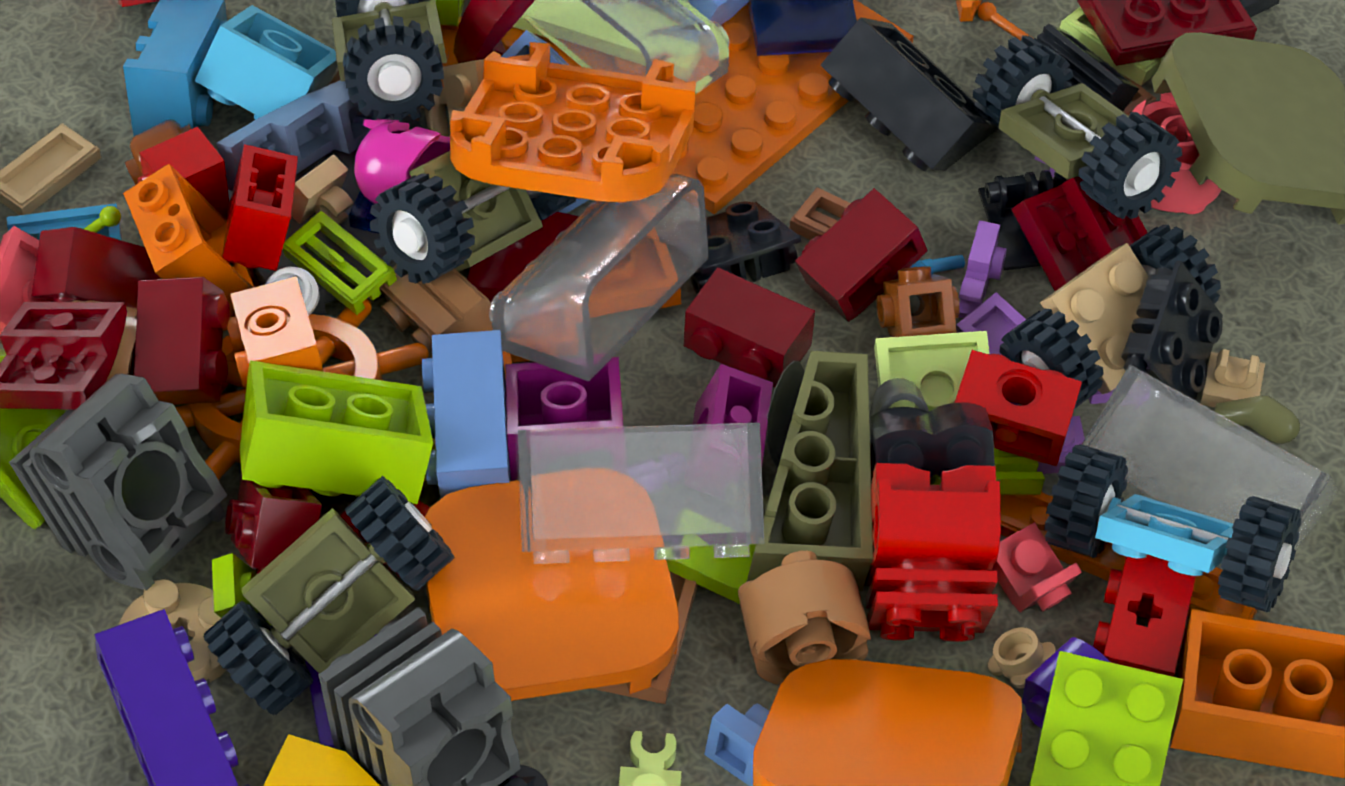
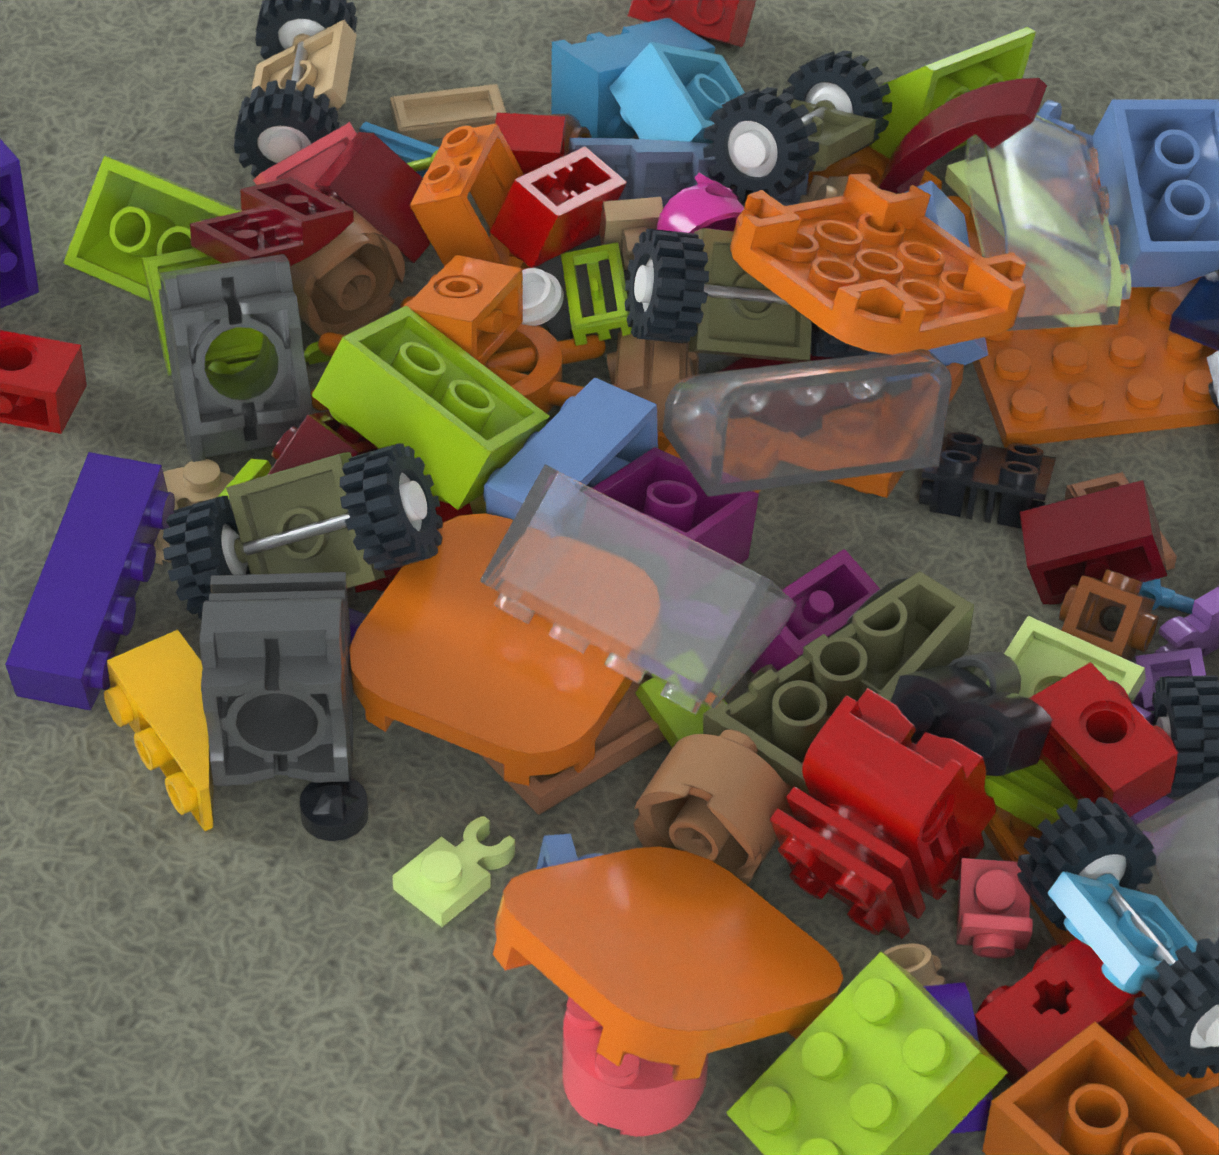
camera: 40 degrees right, 5 degrees down
dark red brick [134,277,230,405] -> none
dark red brick [683,267,815,388] -> none

